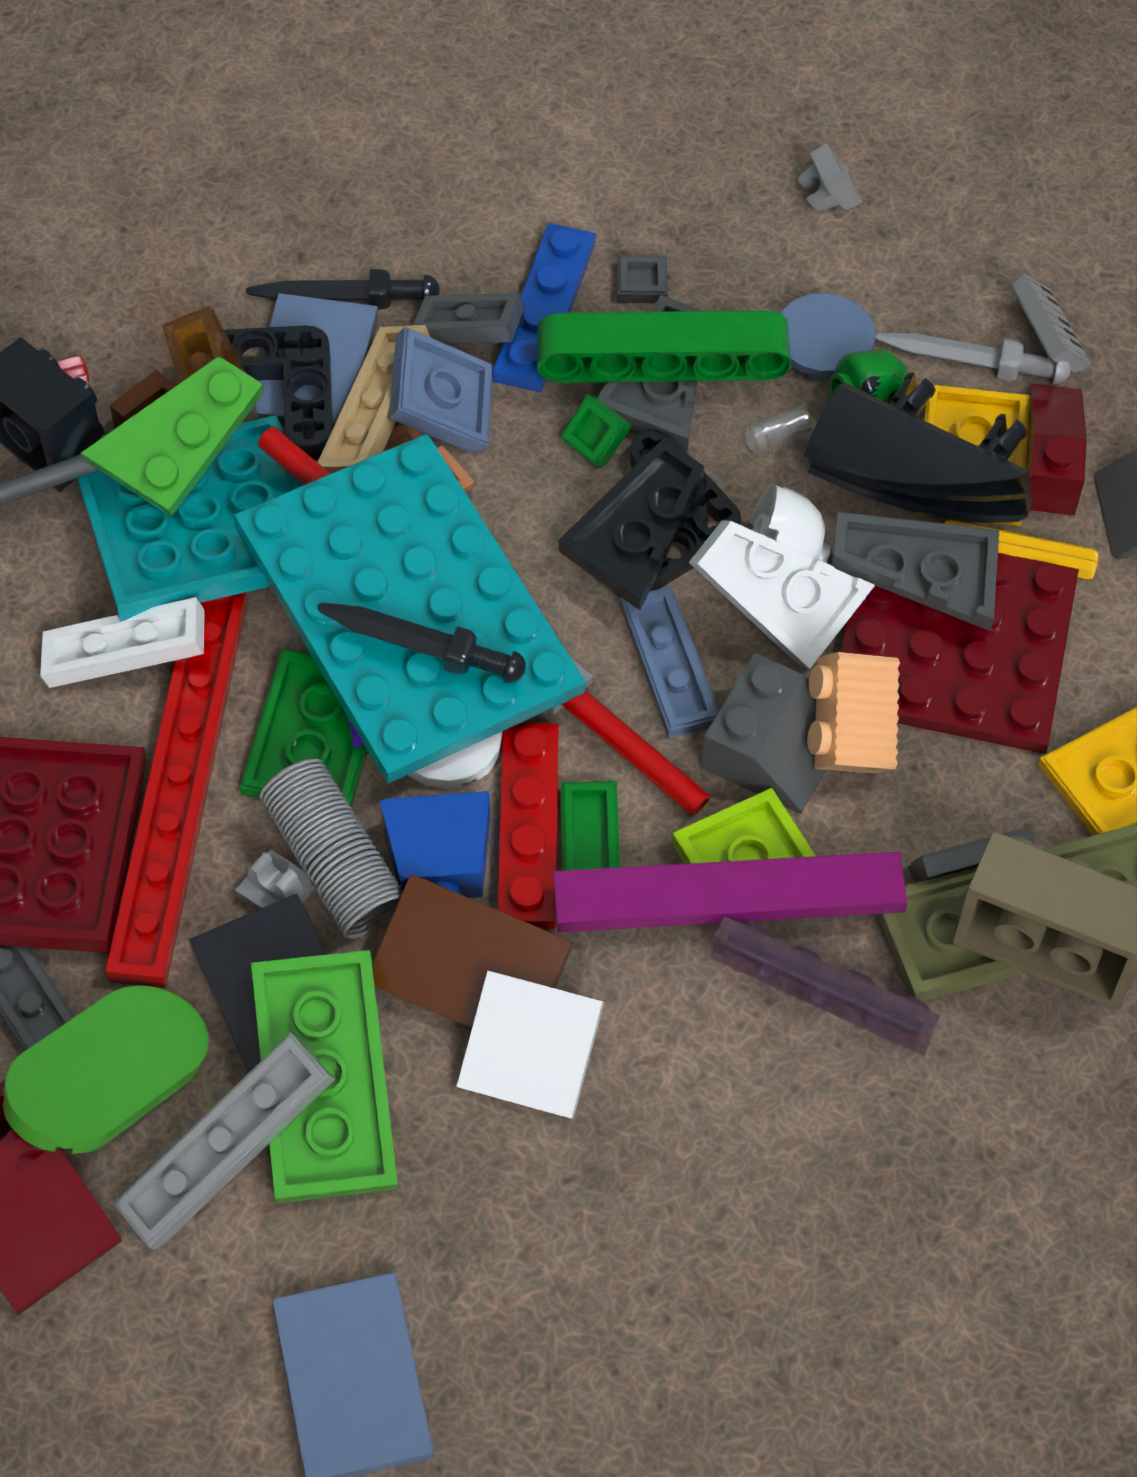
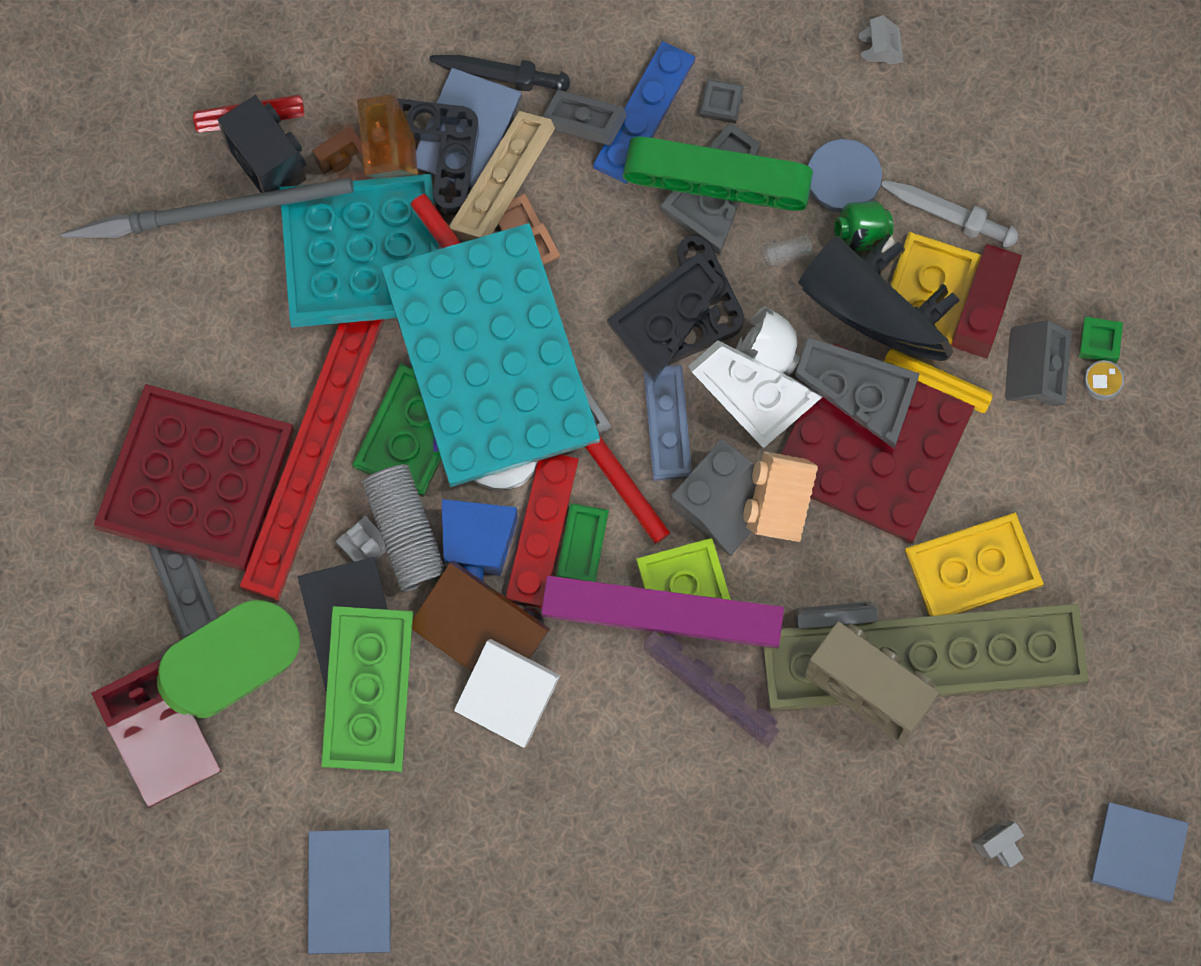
camera: 15 degrees right, 15 degrees up
white plate [40,597,204,688] -> none
bright green wing [81,356,264,517] -> none
light grey tile [113,1033,335,1250] -> none
black sword [317,603,526,684] -> none
sand blue tile [389,327,493,453] -> none
green tile [560,394,632,467] -> none
light grey tile [1011,274,1091,373] -> none

